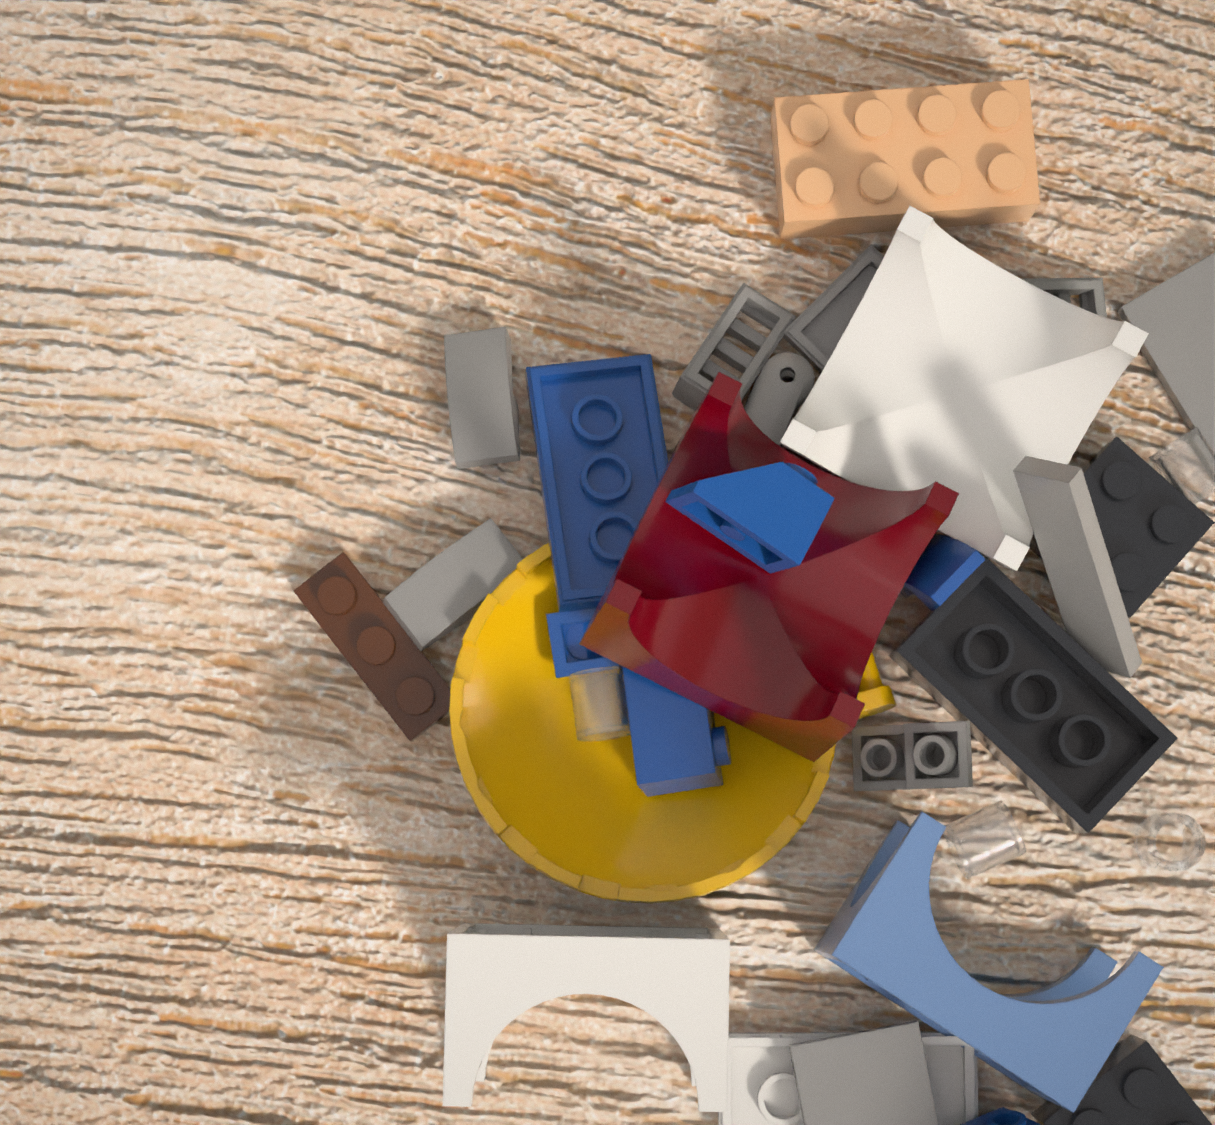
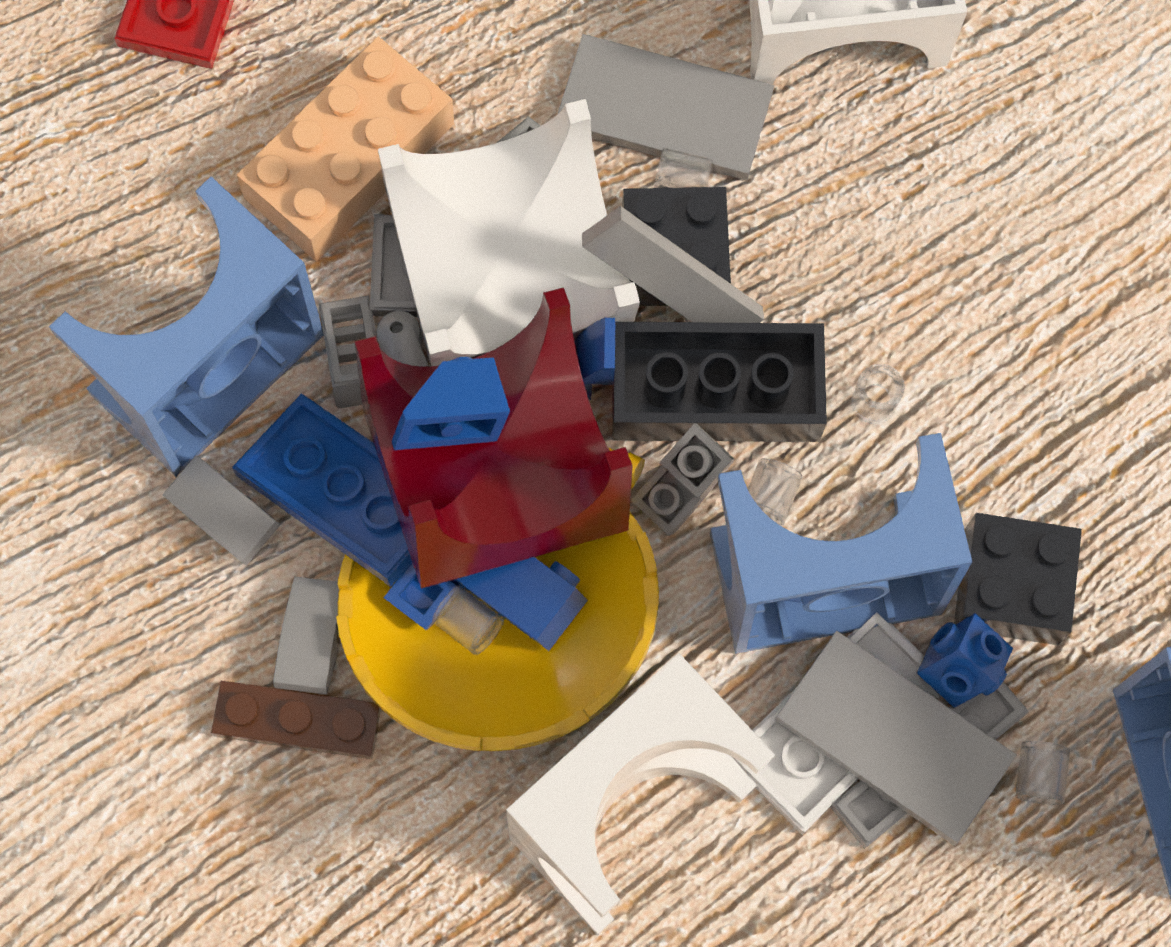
camera: 50 degrees left, 10 degrees down
none -> medium blue piece [49,177,324,477]

